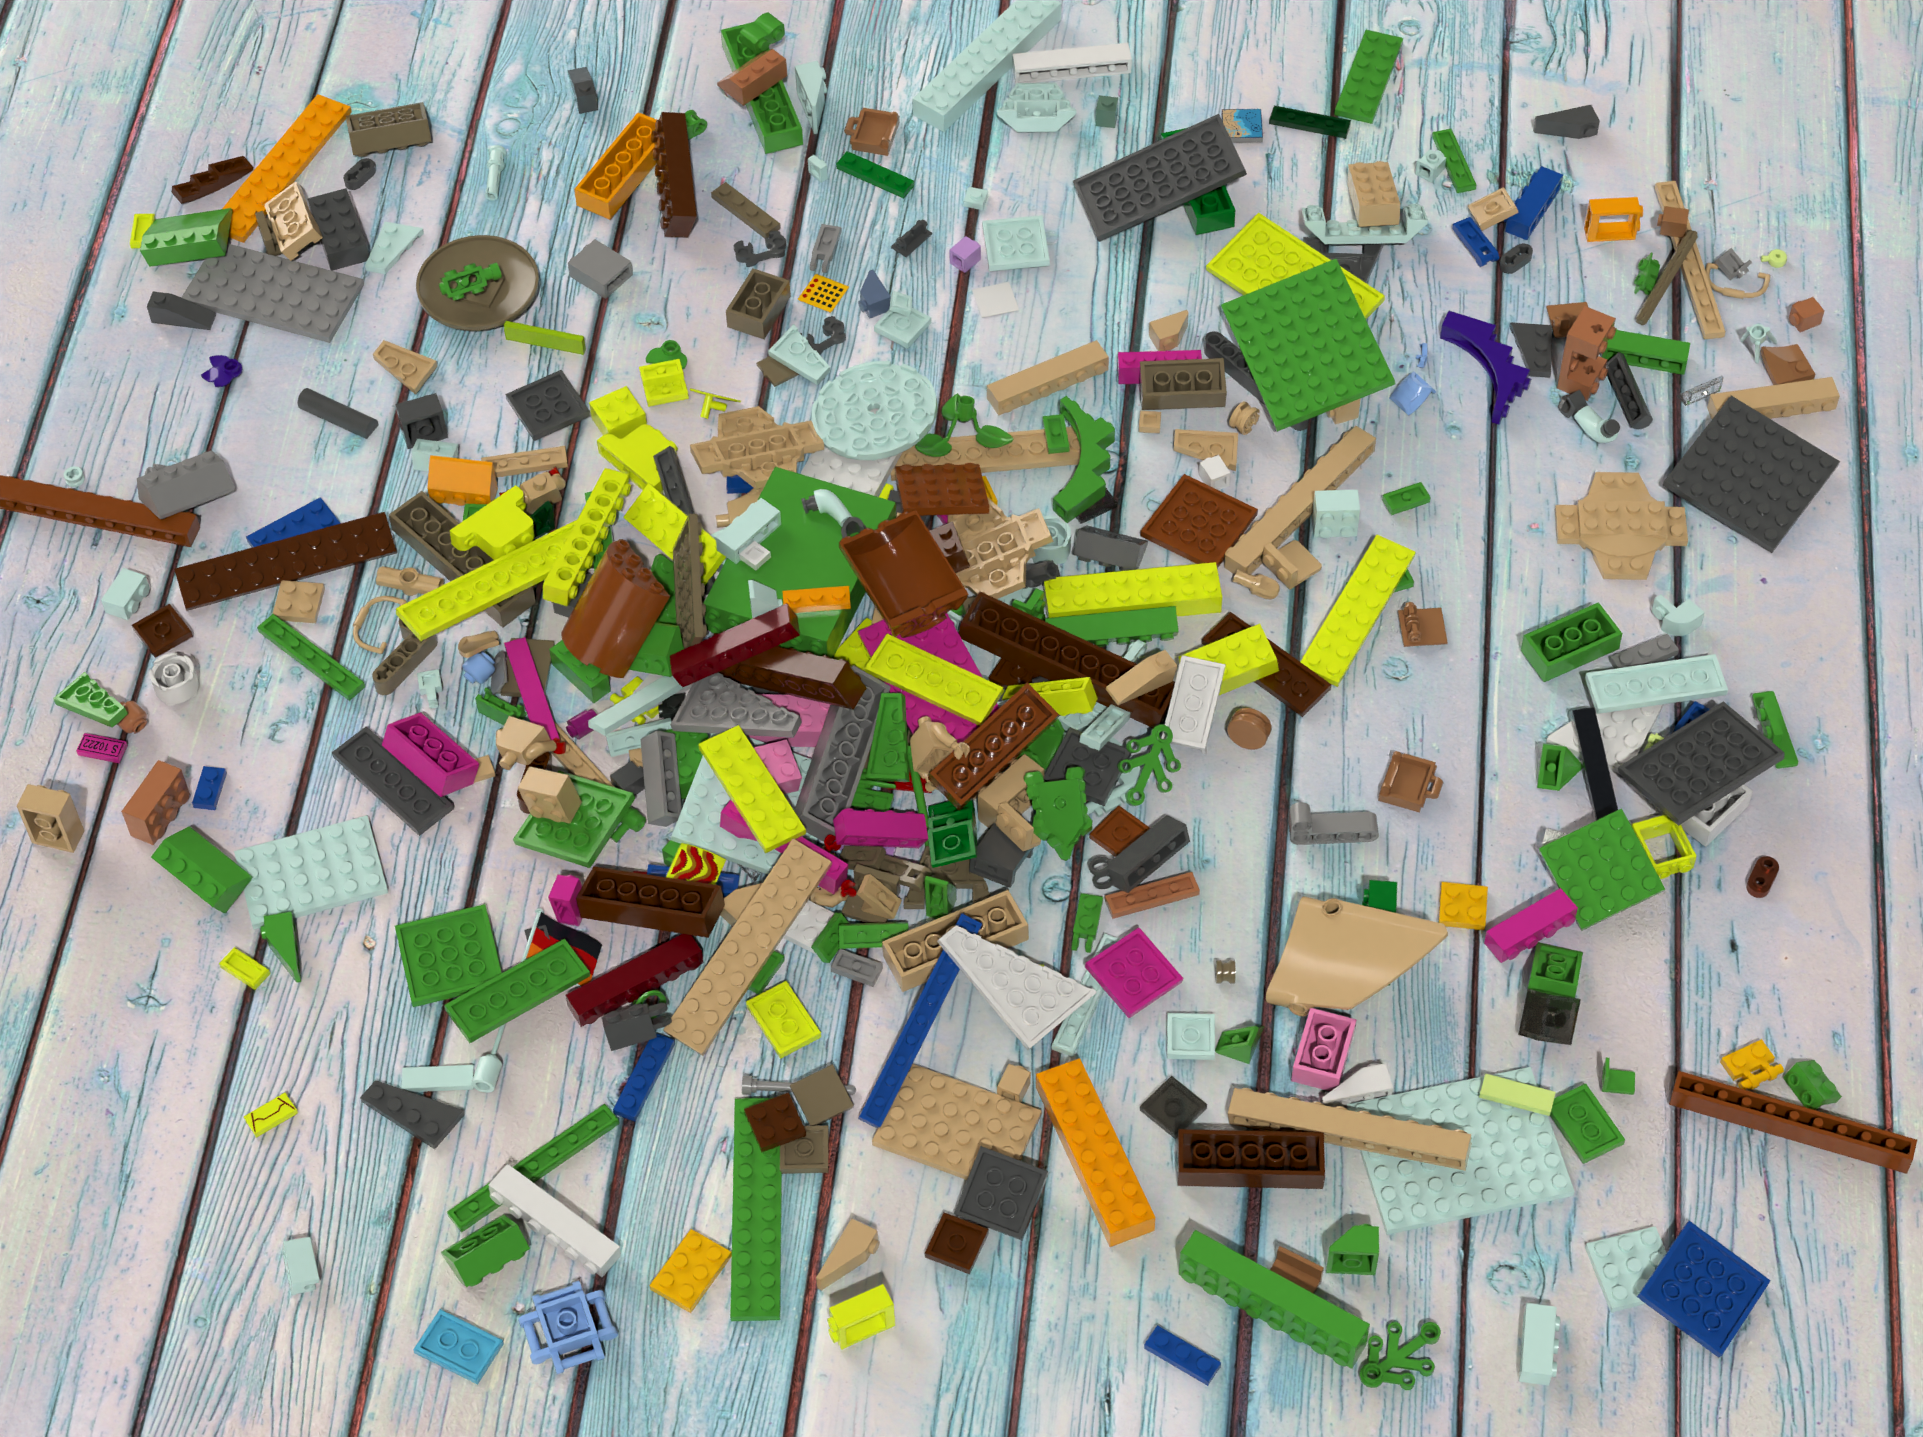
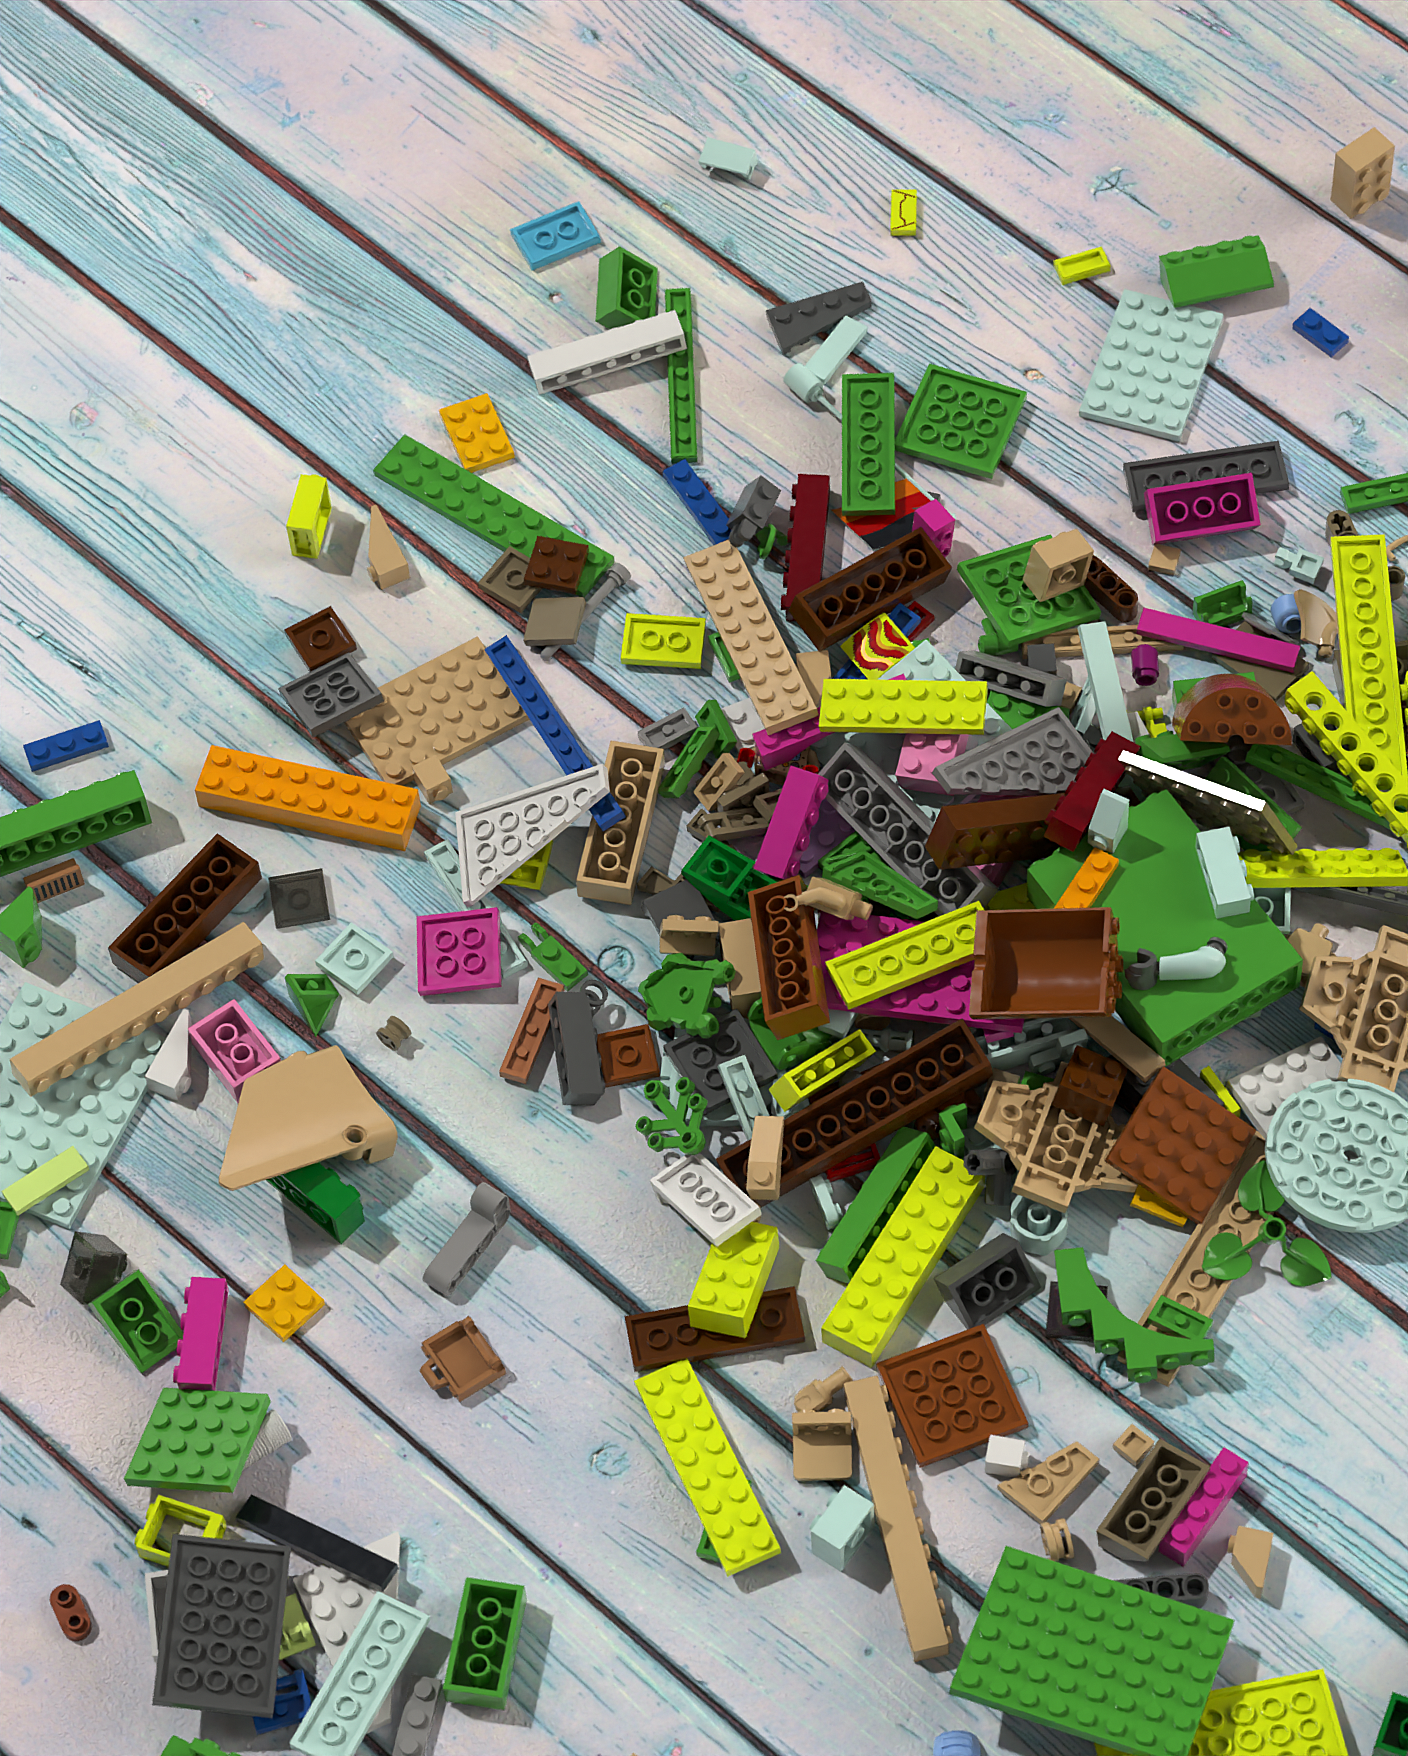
camera: 130 degrees right, 5 degrees up
nougat brick [121,760,190,845] -> none
bright green slope [261,912,301,983] -> none
tan torso [496,716,566,770] -> none
light blue brick [518,1281,618,1374] -> none
white plate [739,541,771,570] -> none
bright green slope [925,876,957,919] -> none
tan brick [987,340,1109,416] -> none
medium nougat head [1227,708,1272,750] -> none
bright green plate [1382,482,1431,516] -> none
medium nougat hinge [1398,602,1448,647] -> none
bright green slope [1537,743,1584,791] -> none

